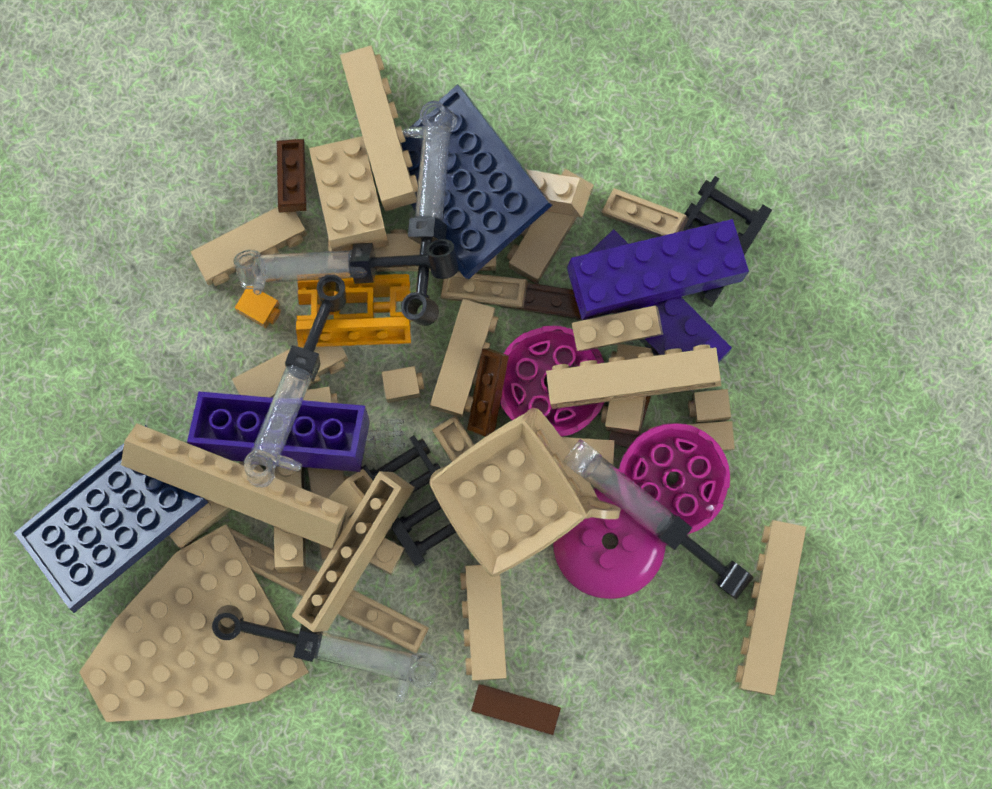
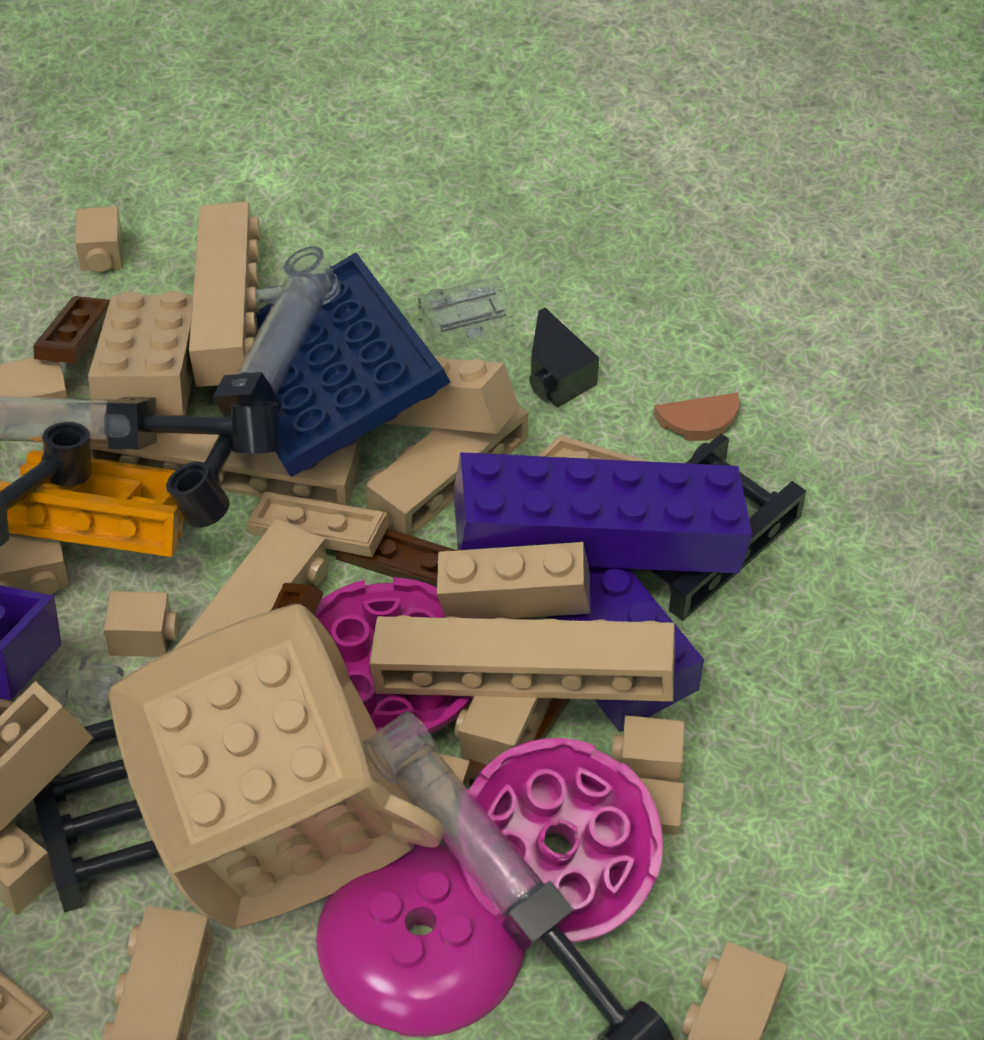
camera: 10 degrees right, 30 degrees down
none -> tan brick [75,206,122,272]
none -> clear brick [418,276,515,355]
none -> black slope [529,307,599,408]
none -> nougat tile [653,393,740,441]

